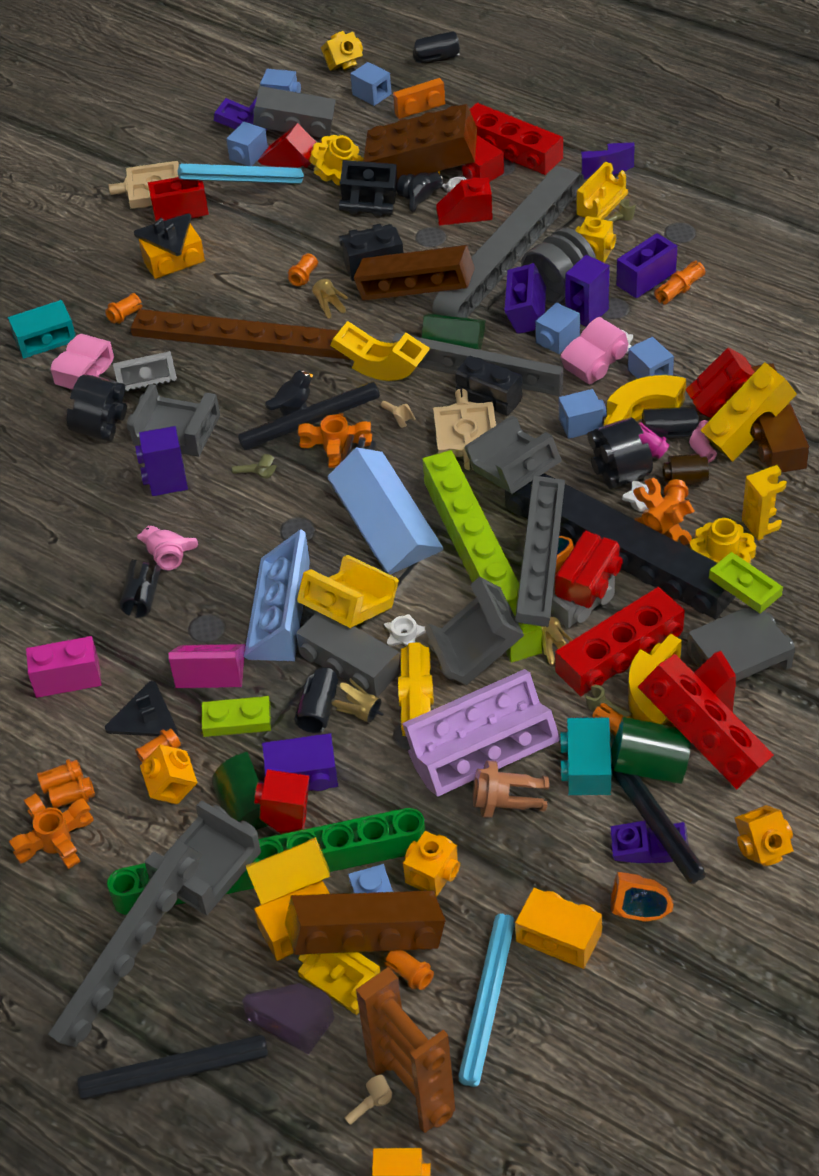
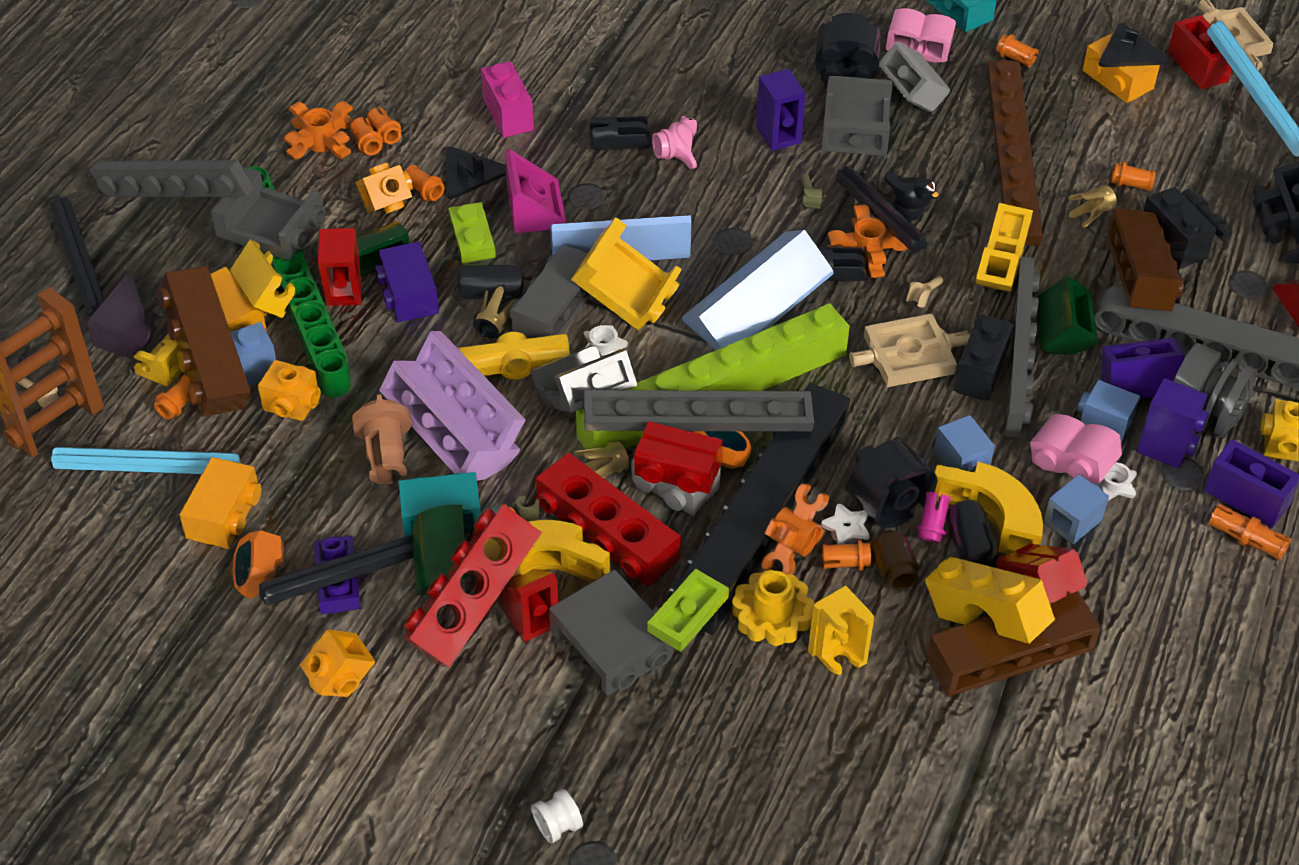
camera: 75 degrees right, 0 degrees up
dark grey panel [465,416,562,494] -> none

